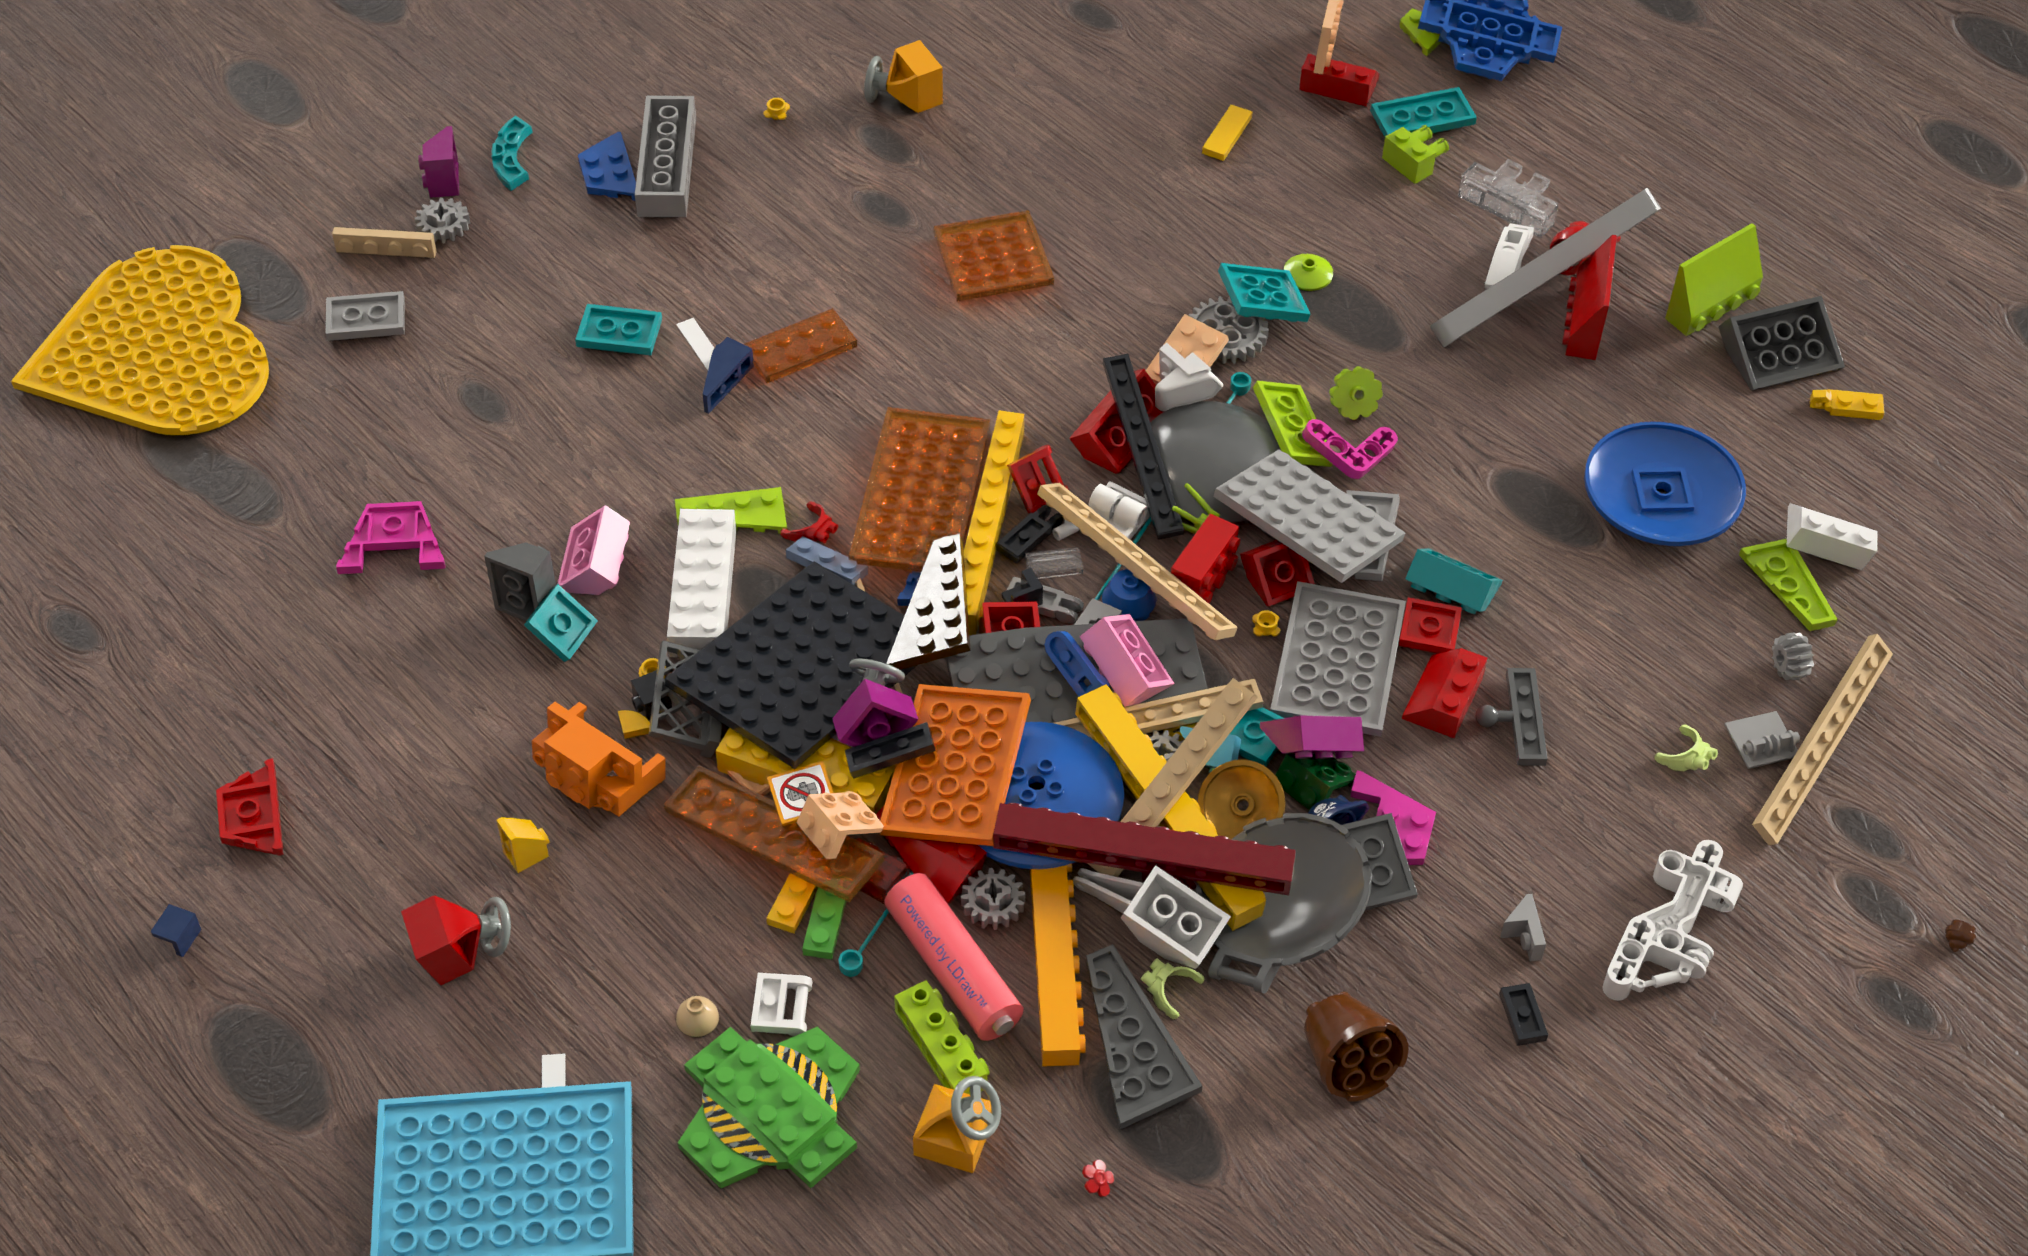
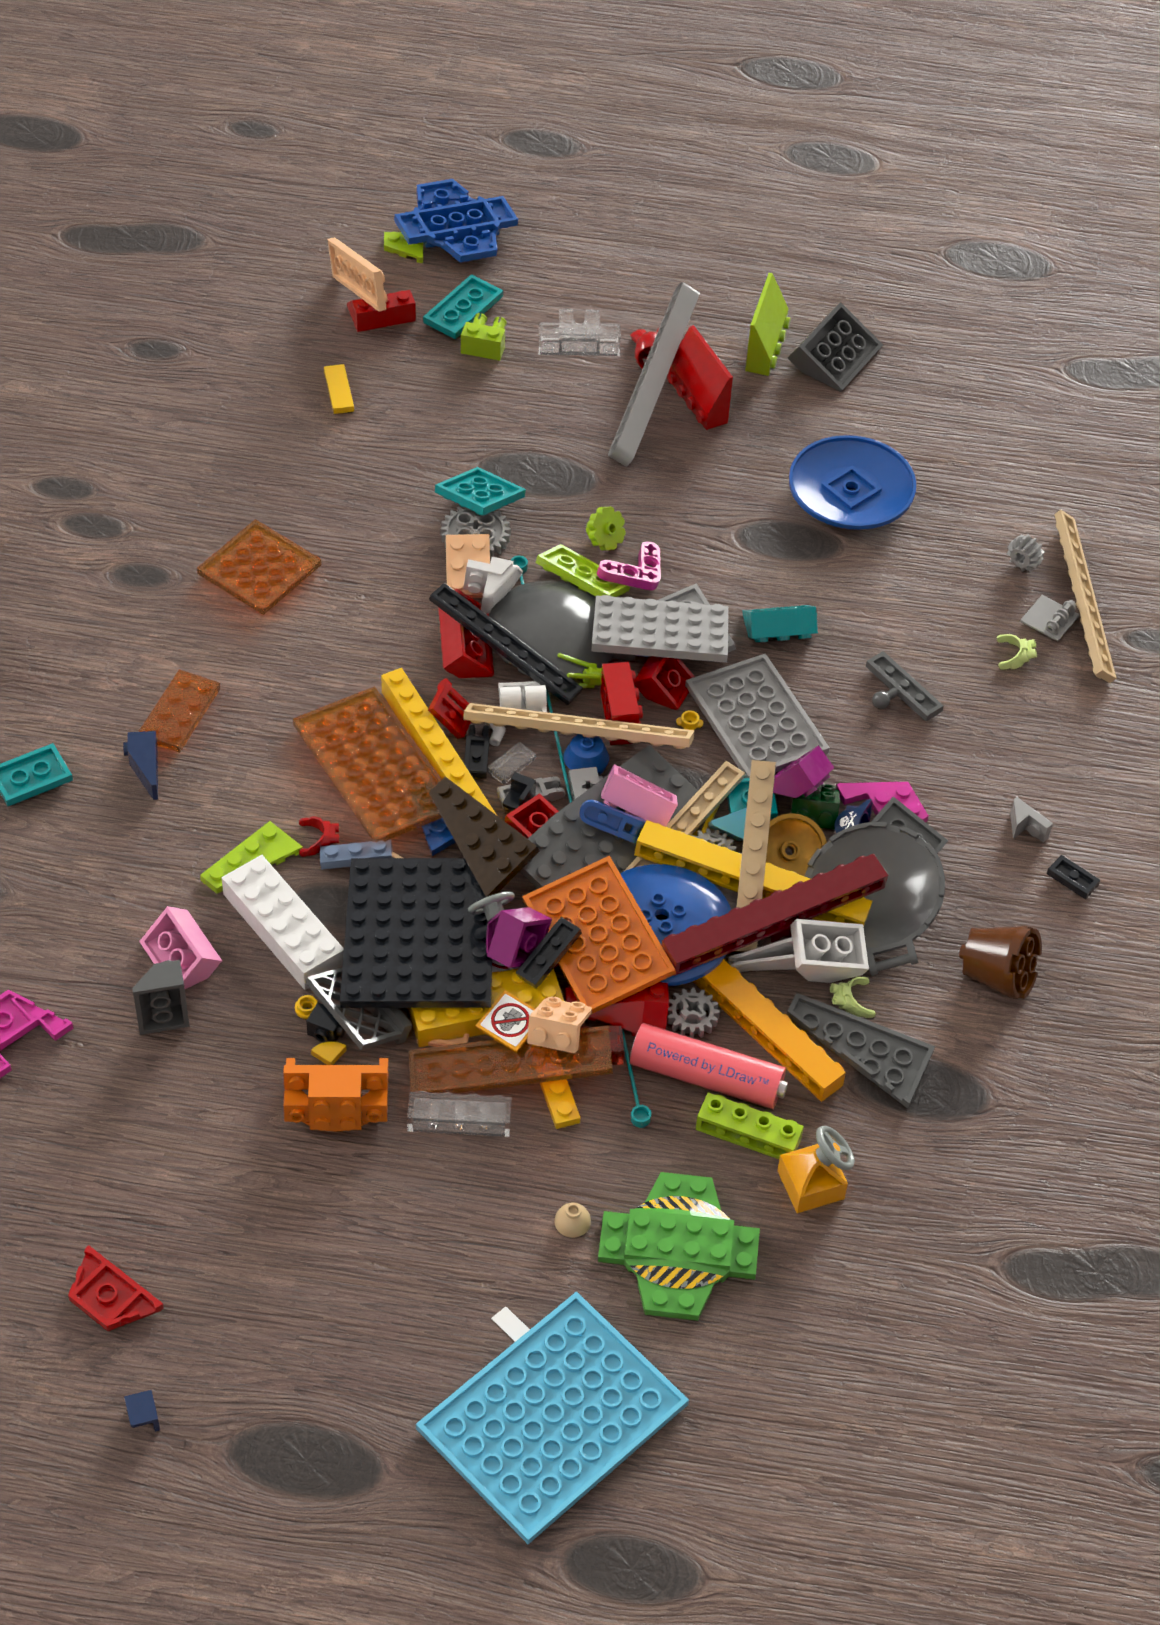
camera: 40 degrees left, 0 degrees up
red piece [401,895,511,985] -> none
yellow slope [496,817,550,873] -> none
teal plate [524,584,598,662] -> none
white sticker [676,318,714,370] -> none
white plate [751,973,813,1037] -> none
bright green plate [802,874,850,959] -> none
light orange piece [864,40,943,113] -> none
red plant [1082,1160,1114,1197] -> none
lime dish [1284,254,1333,291] -> none
red plate [1398,597,1462,654] -> none
red slope [1402,648,1488,739] -> none
white slope [1485,223,1534,289] -> none
white beam [1603,840,1743,1001] -> none
lime wing [1739,539,1837,631] -> none
white slope [1787,503,1877,570] -> none
yellow hinge [1809,389,1884,420] -> none
none -> clear brick [407,1091,512,1137]

